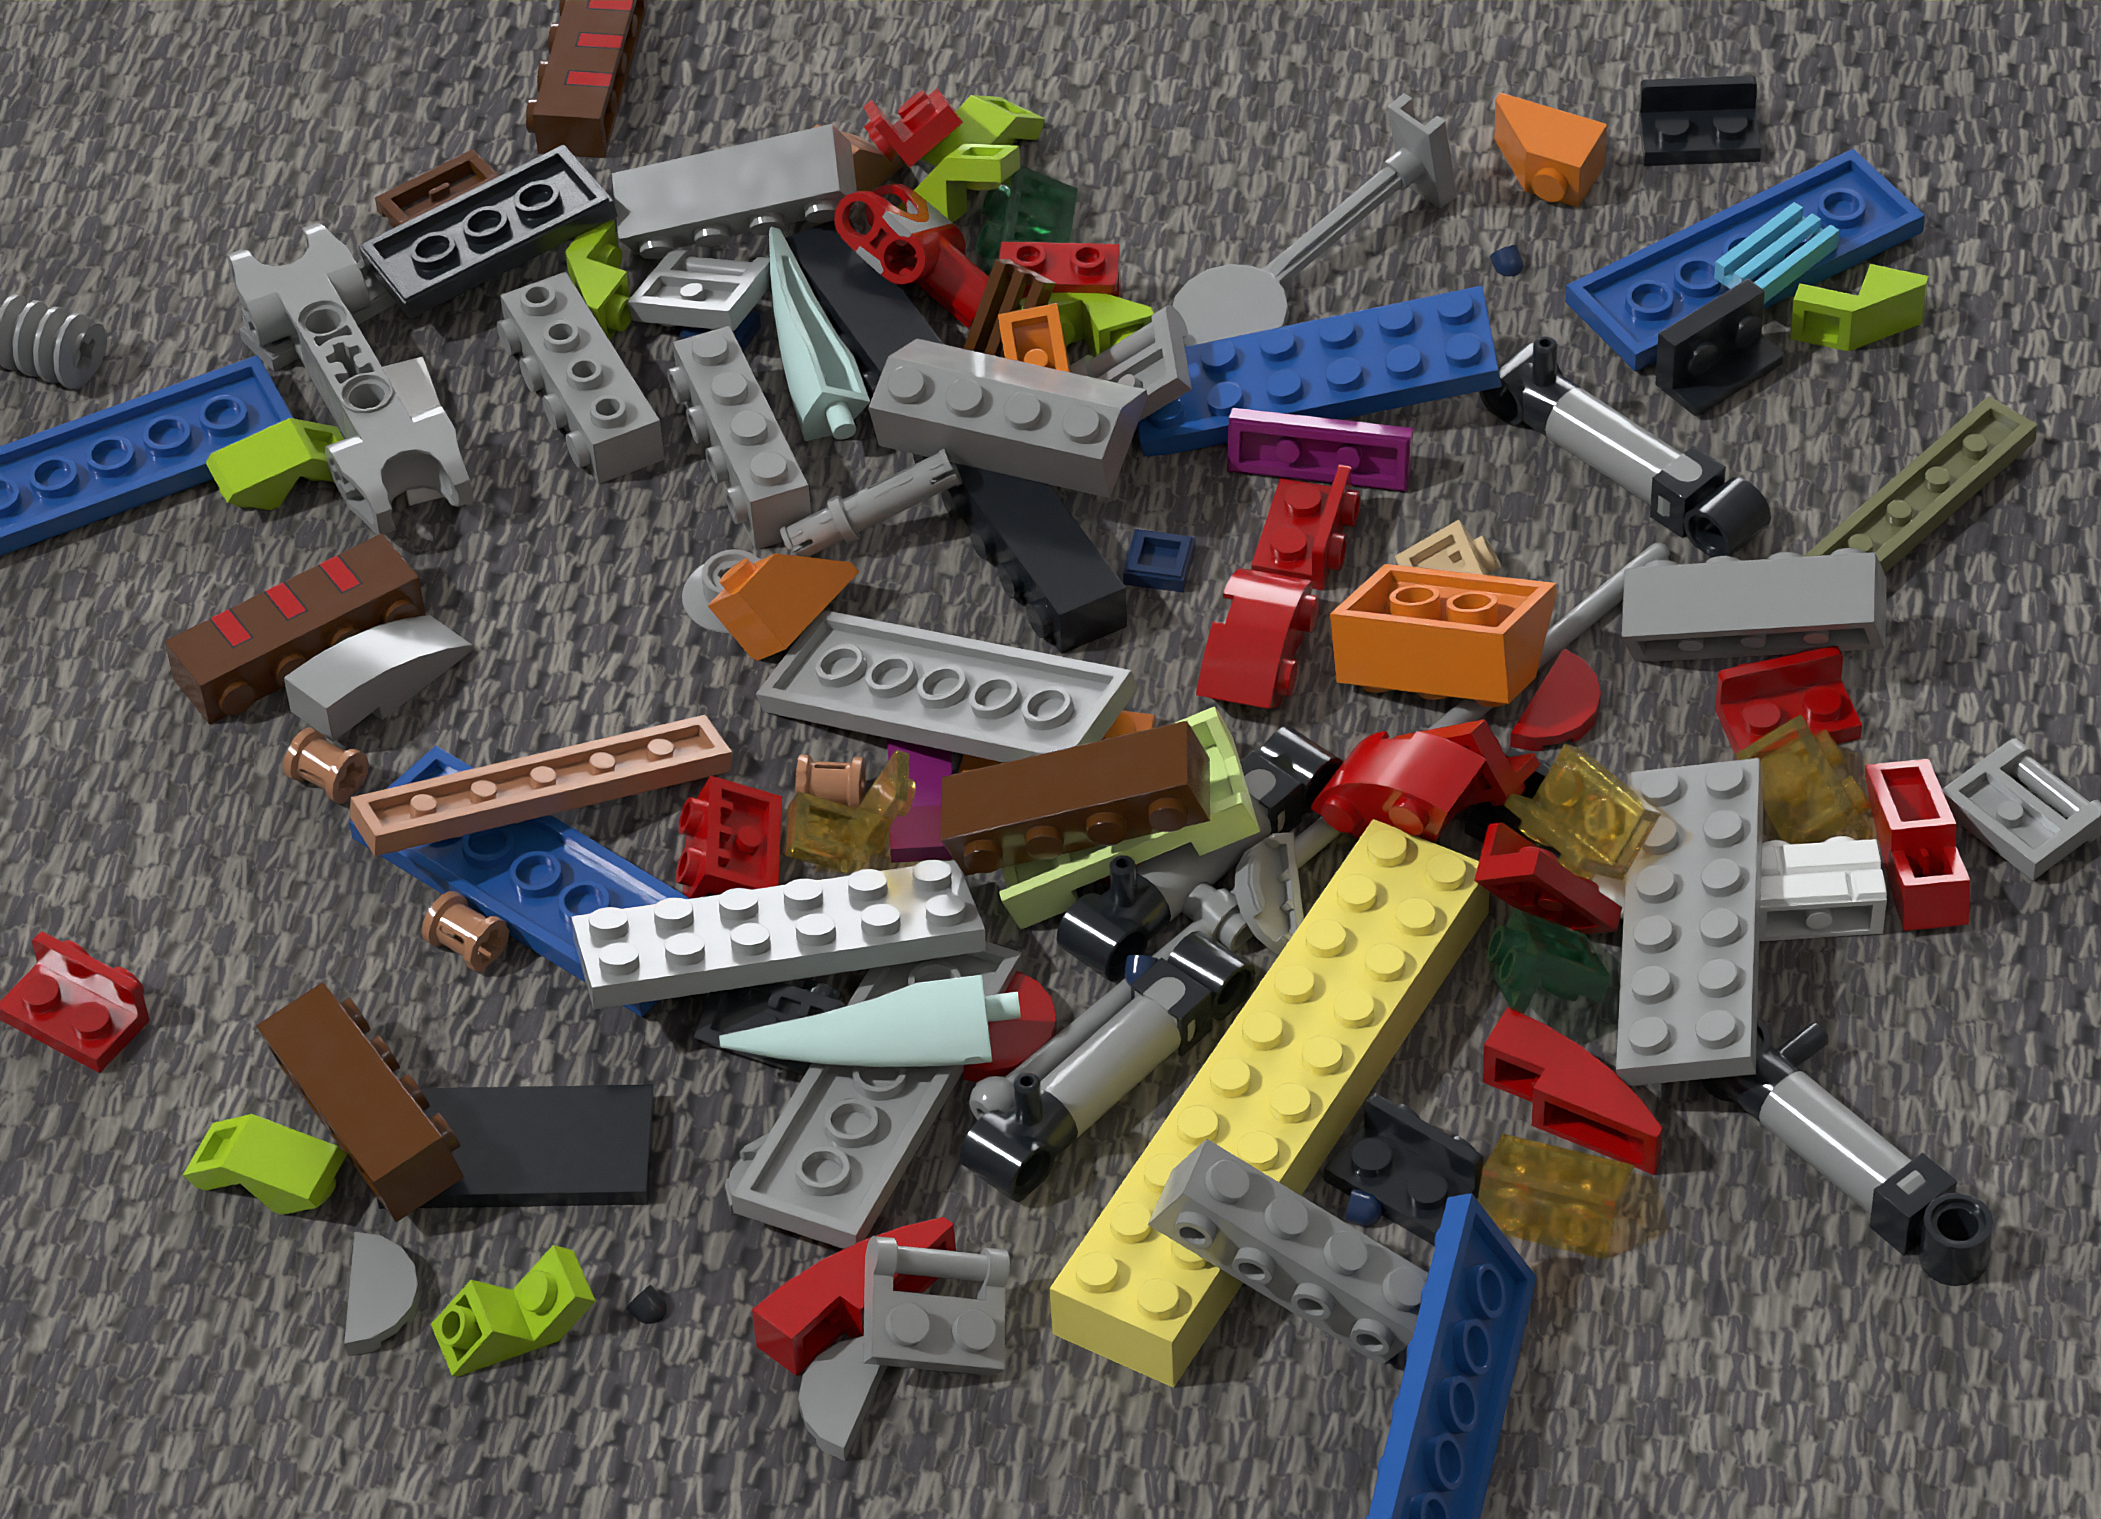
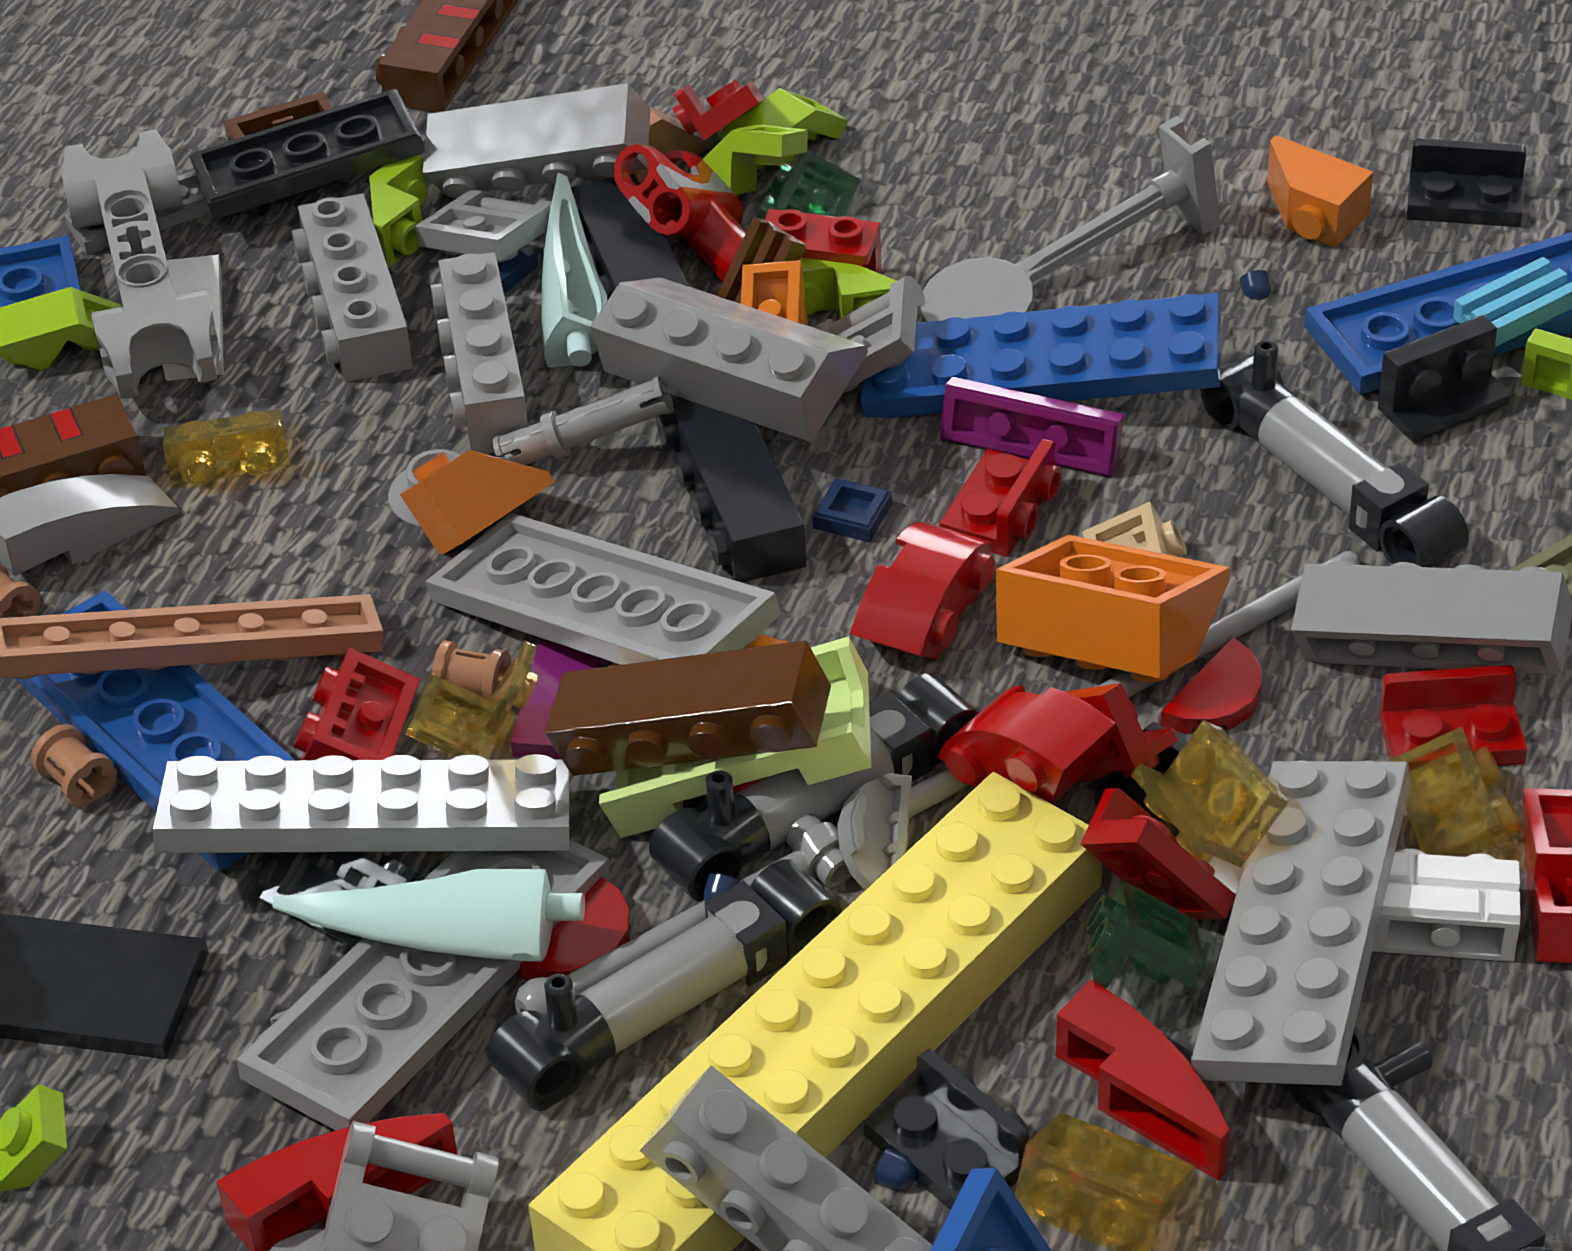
camera: 10 degrees right, 5 degrees down
black piece [626,1284,667,1324] -> none
none -> clear yellow bracket [163,409,291,487]

